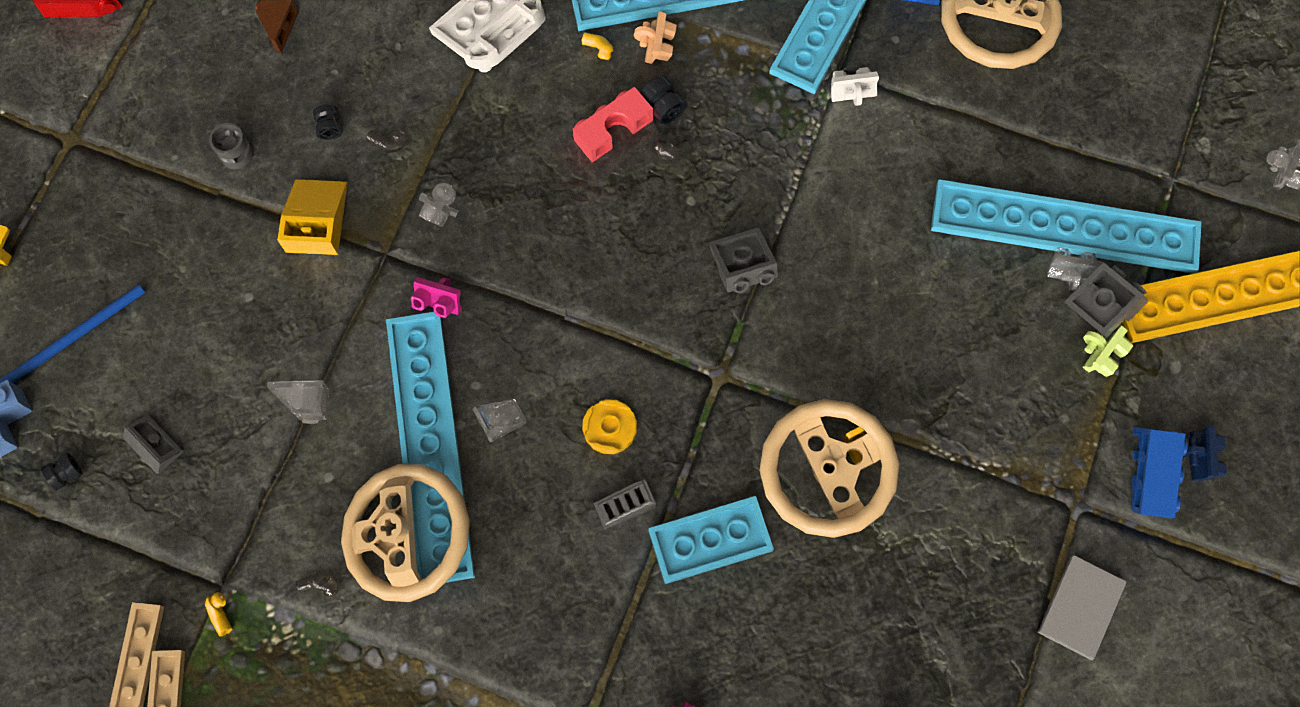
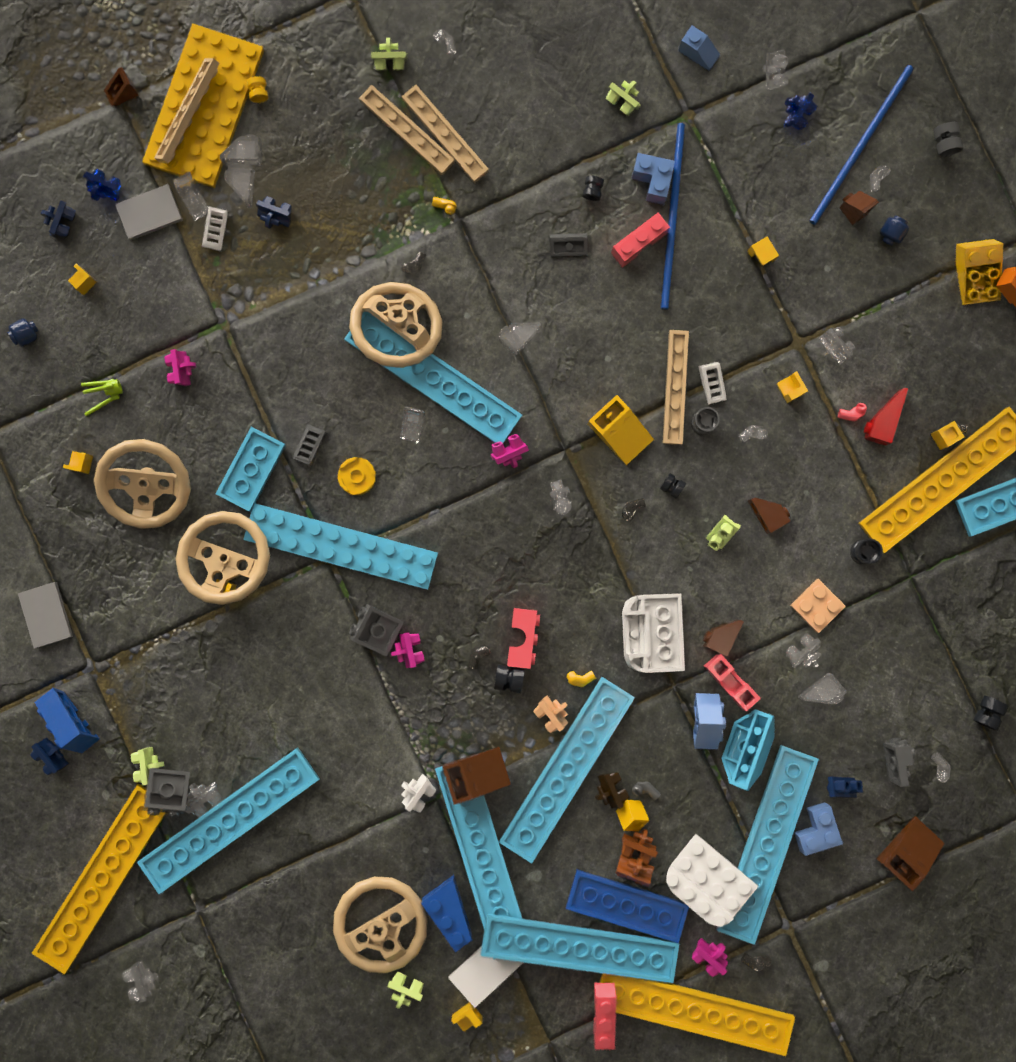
camera: 135 degrees right, 15 degrees up
none -> tan piece [94,439,191,529]
none -> medium azure plate [243,503,438,590]
none -> dark pink hips [391,633,425,668]
none -> reddish brown slope [442,747,511,805]
none -> coral arch [611,212,670,268]
none -> tan plate [663,330,689,445]
none -> white slope [698,362,727,404]
none -> yellowish green hips [706,515,741,551]
none -> clear arm [738,425,768,443]
none -> yellow panel [777,371,808,403]
none -> clear hips [819,327,855,364]
none -> coral arm [838,403,867,421]

